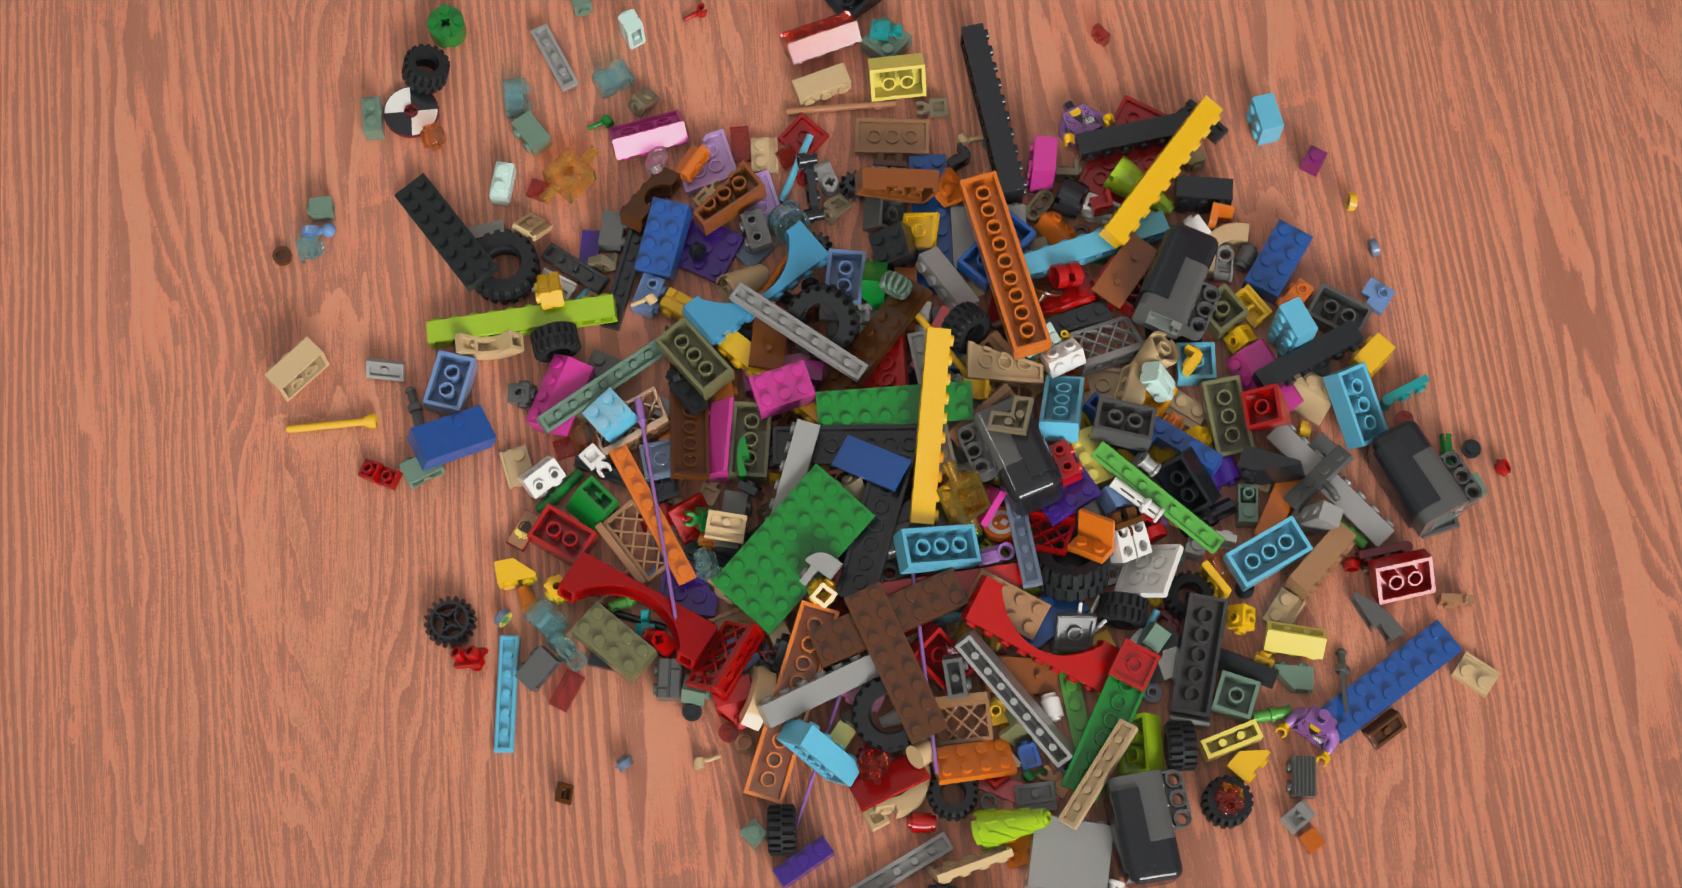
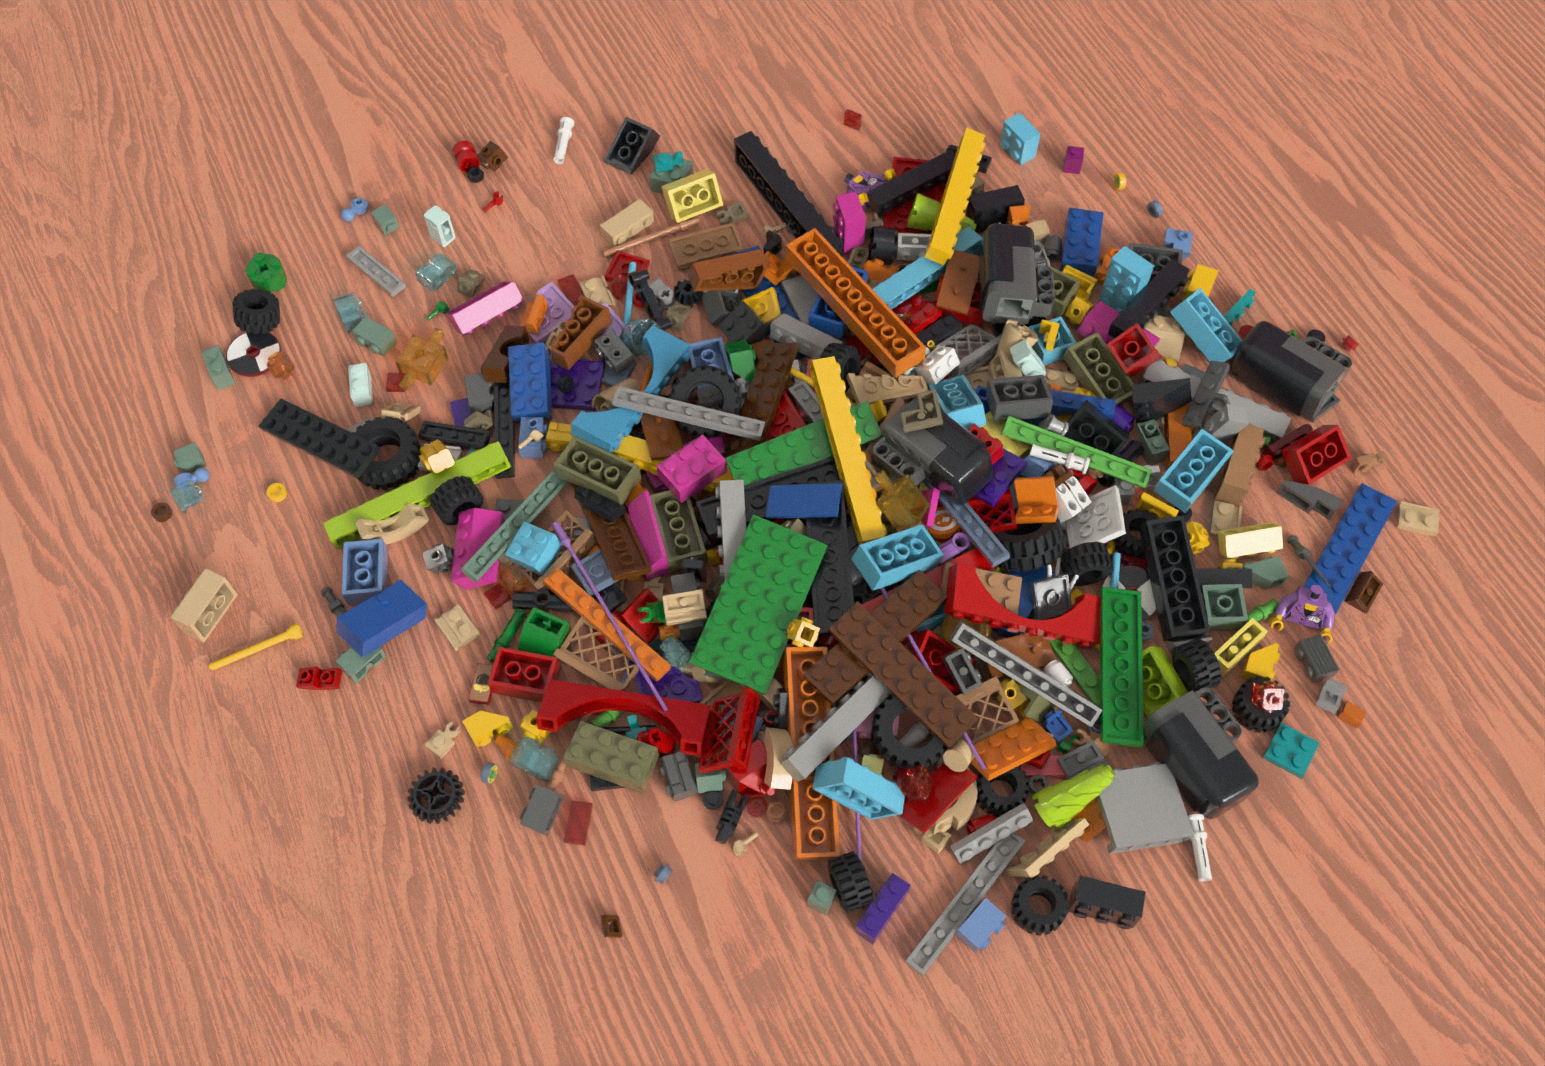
camera: 20 degrees left, 10 degrees down
light grey plate [366,358,405,382] -> none
red hips [450,645,489,671] -> none
medium azure tile [494,635,520,753] -> none
white brick [518,455,566,499] -> none
clear light blue brick [546,629,588,672] -> none
white plate [578,443,612,478] -> none
clear plate [645,146,669,174] -> none
green slope [737,437,750,481] -> none
clear red brick [779,10,862,64] -> none
light grey brick [799,552,843,586] -> none
sand green gear [879,271,913,300] -> none
red wheel [1048,261,1084,289] -> none
tan plate [1058,718,1139,830] -> none
red panel [1089,188,1114,217] -> none
red plate [1107,638,1161,692] -> none
sand green brick [1137,621,1172,654] -> none
none -> yellow tile [266,483,287,502]
none -> tan plate [425,721,461,759]
none -> black hinge [715,789,749,844]
none -> light grey plate [950,803,1034,864]
none -> teal plate [1263,722,1320,779]

